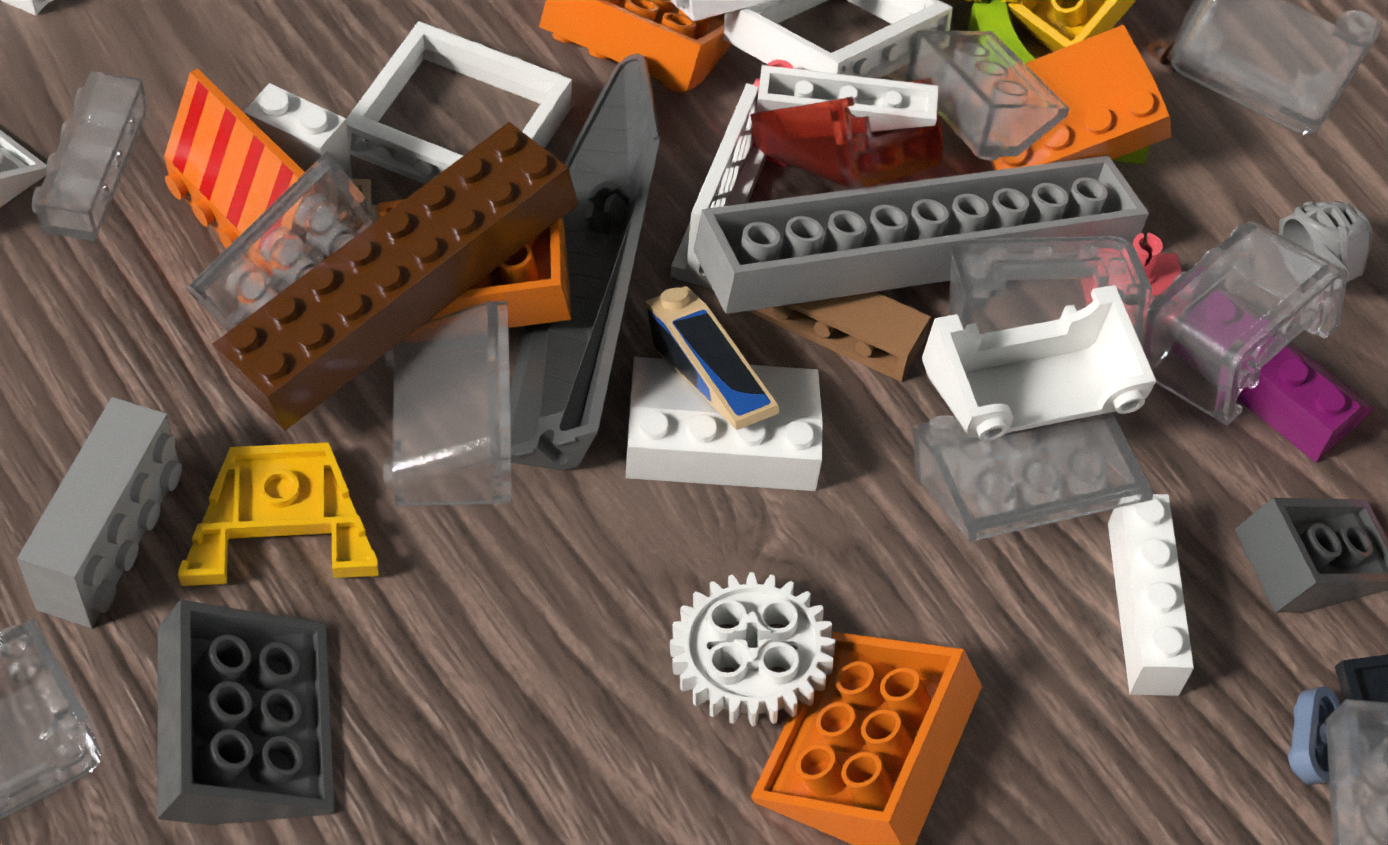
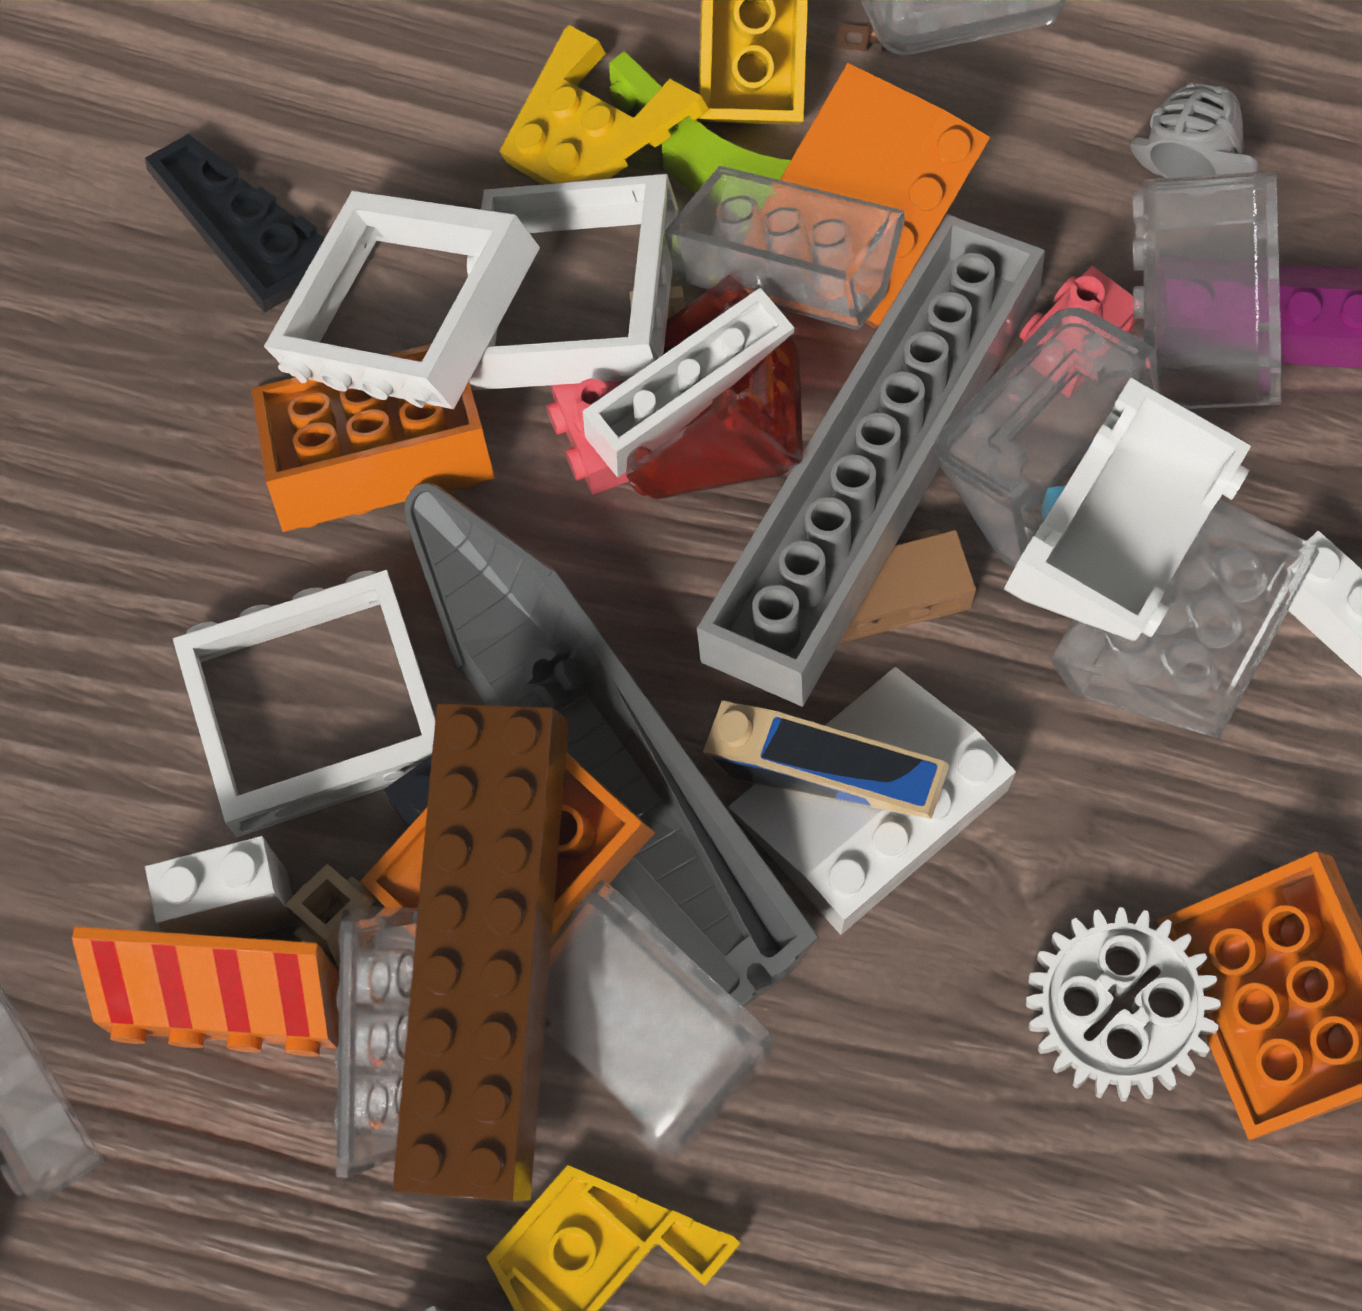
camera: 35 degrees left, 15 degrees up
white fence [670,83,766,289] -> none

